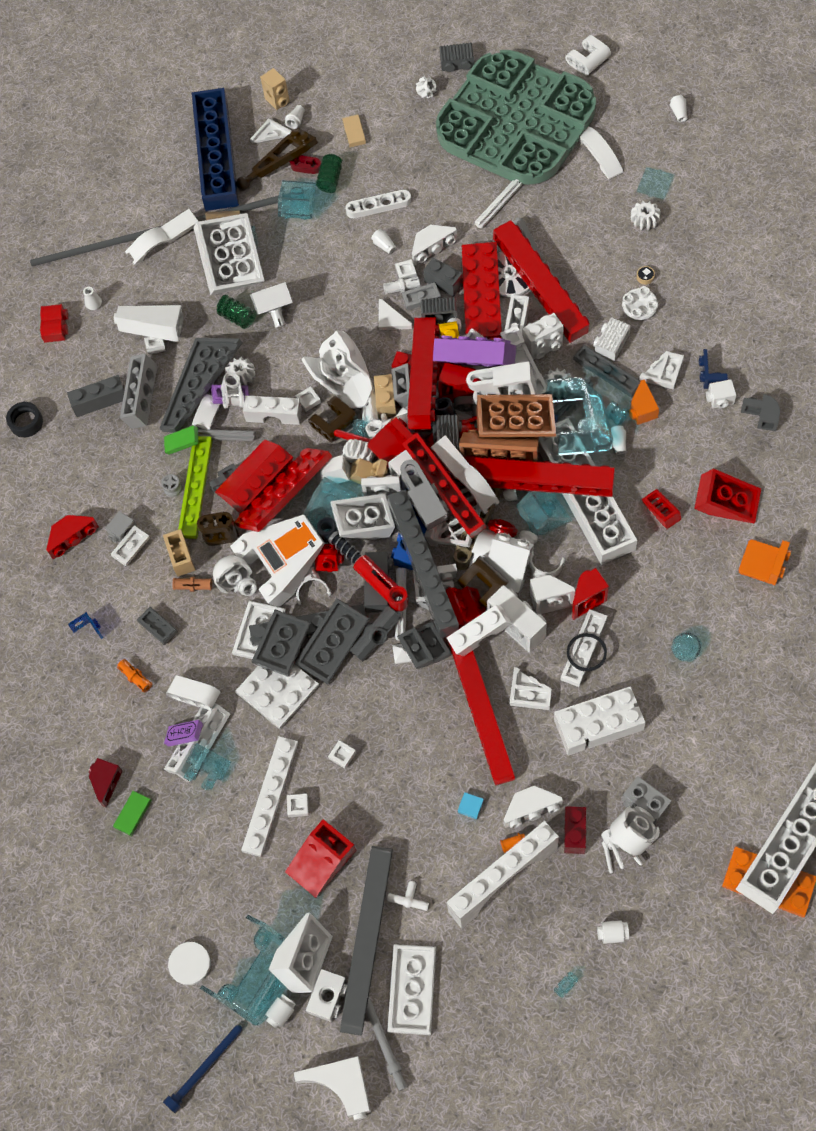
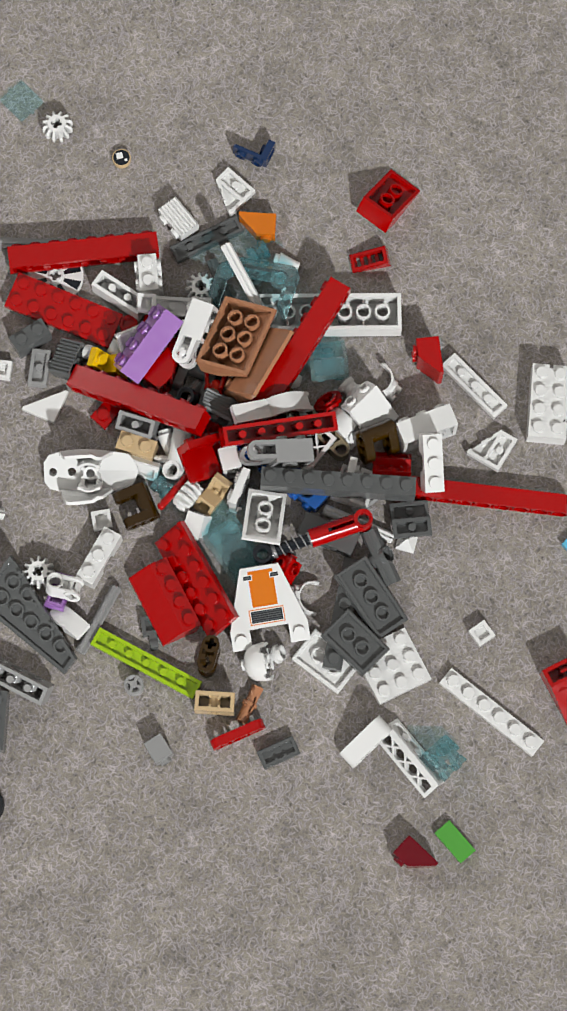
camera: 75 degrees left, 10 degrees up
red slope [46,515,99,559] -> none
clear blue bracket [68,612,103,639] -> none
white plate [111,525,150,567] -> none
orange pin [117,659,153,693] -> none
bright green tile [164,425,199,455] -> none
medium lavender tile [164,720,203,747] -> none
white plate [287,794,309,817] -> none
white pin [383,276,420,295] -> none
white slope [530,575,575,614] -> none
black piece [567,633,607,672] -> none
white dish [622,286,658,320] -> none
clear light blue hair [671,632,703,662] -> none
white brick [706,380,736,408] -> none
orange bracket [738,539,791,585] -> none
dark grey brick [741,394,780,431] -> none
none -> red beam [210,718,266,751]
none -> white axle [221,242,265,306]

